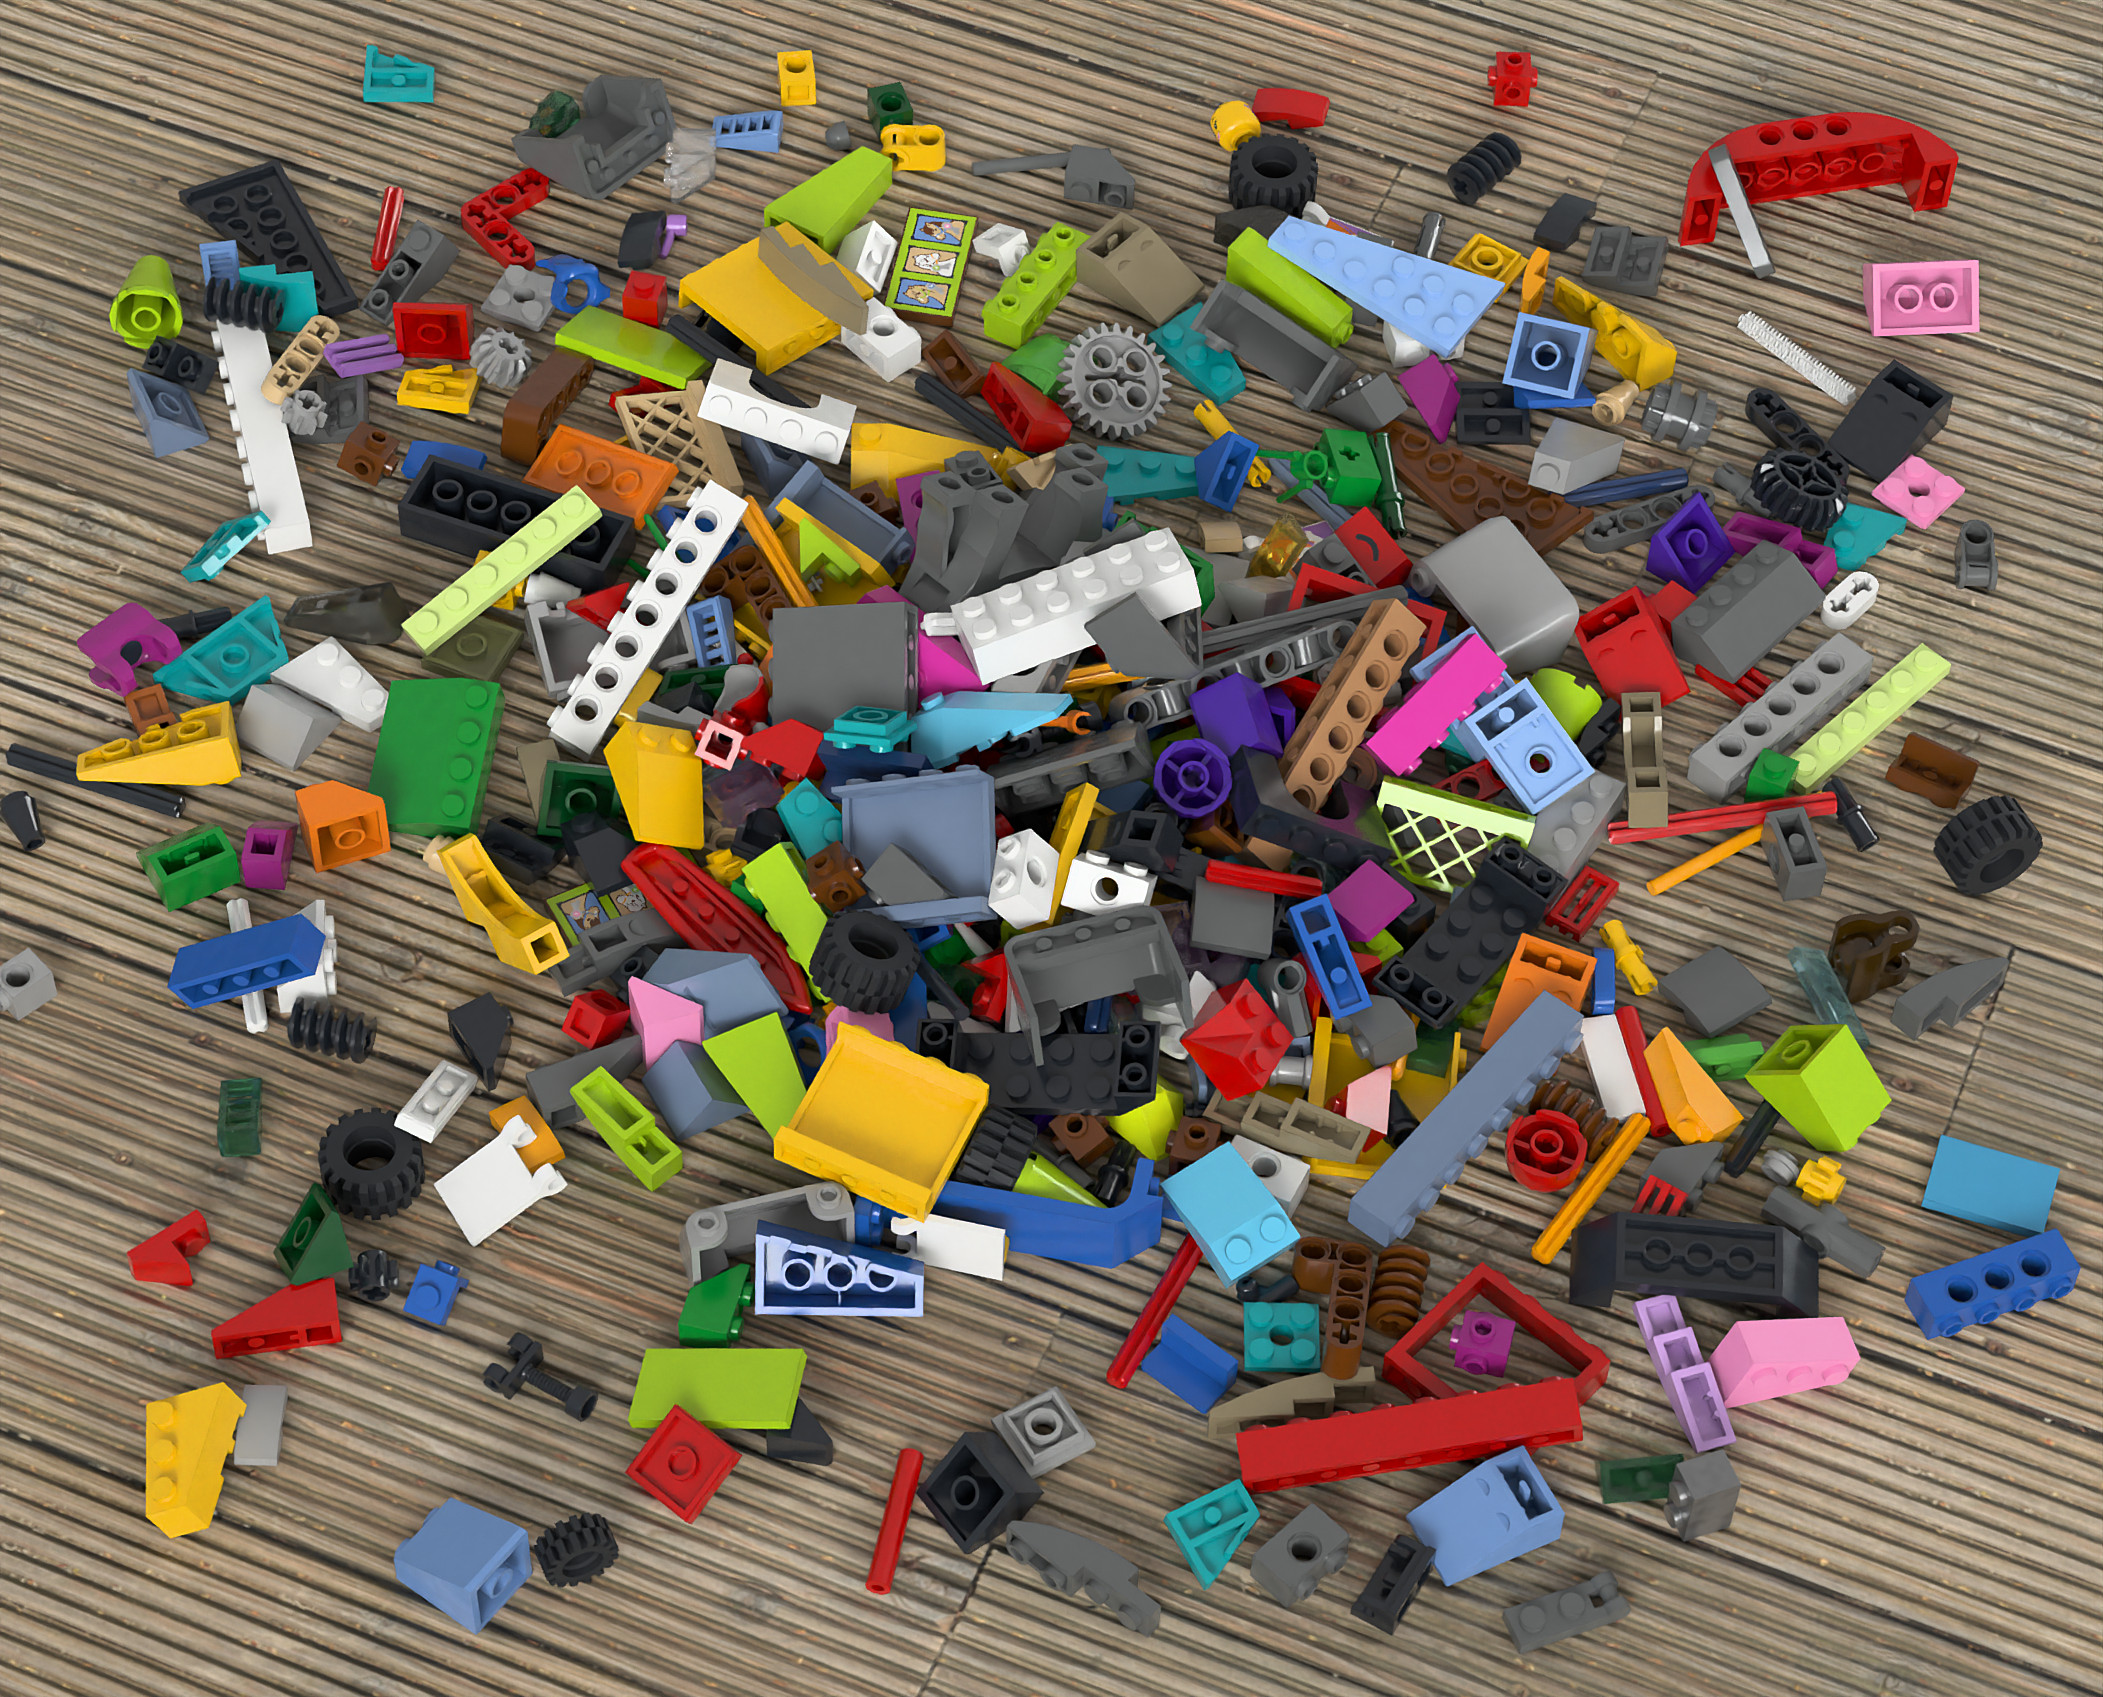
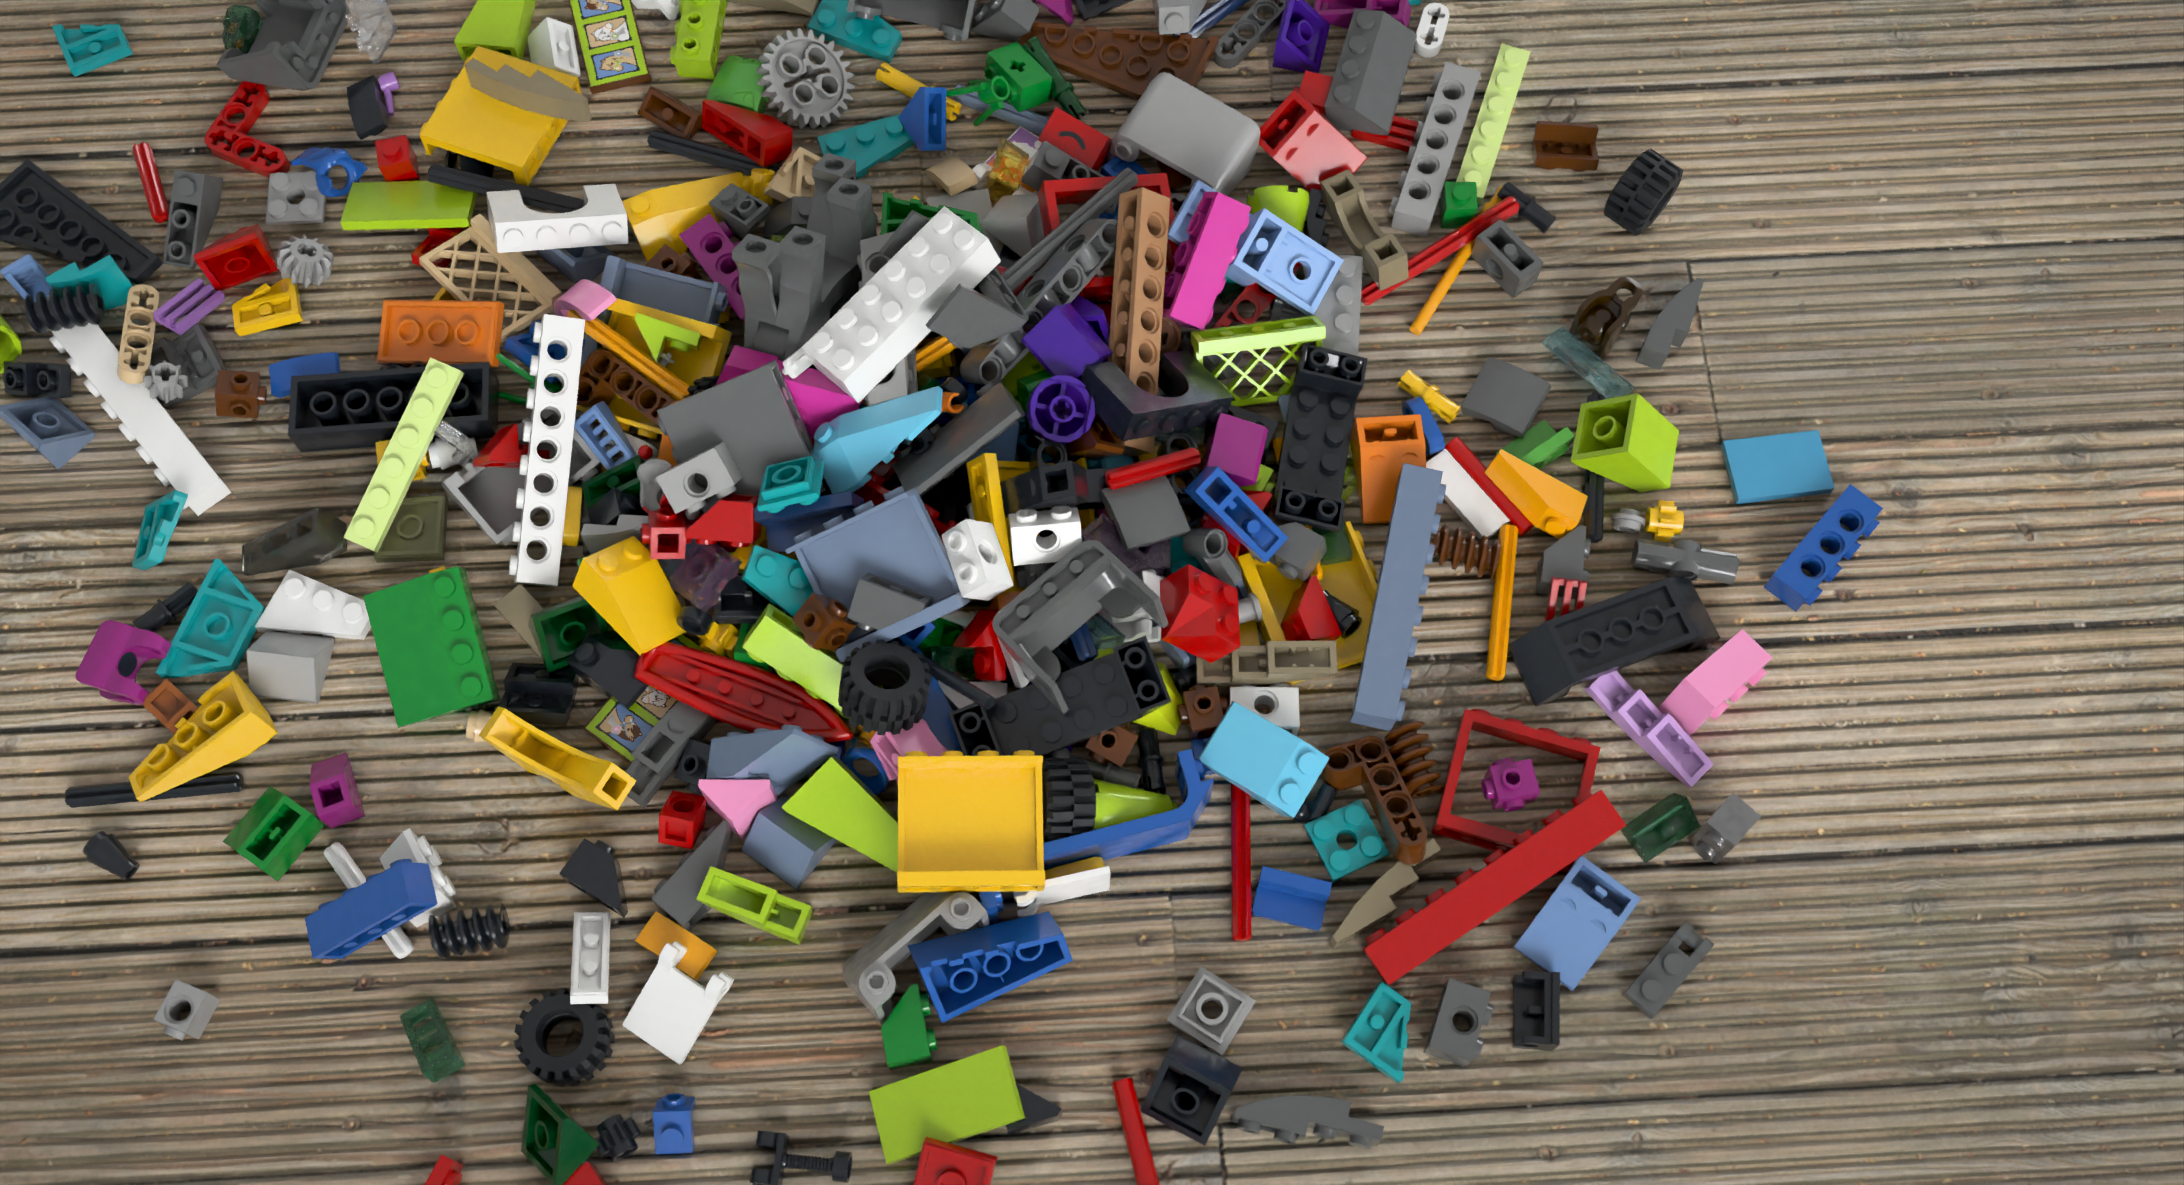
camera: 25 degrees left, 15 degrees up
orange slope [295,780,391,873] -> none
reddish brown beam [501,346,595,467] -> none
white brick [841,297,922,382] -> none
red cylinder [1504,1109,1588,1193] -> none
red tile [1545,865,1620,943] -> none
none -> clear arm [434,420,475,467]
none -> bright pink slope [553,279,617,320]
none -> light grey brick [655,441,743,514]
none -> black tile [676,606,713,635]

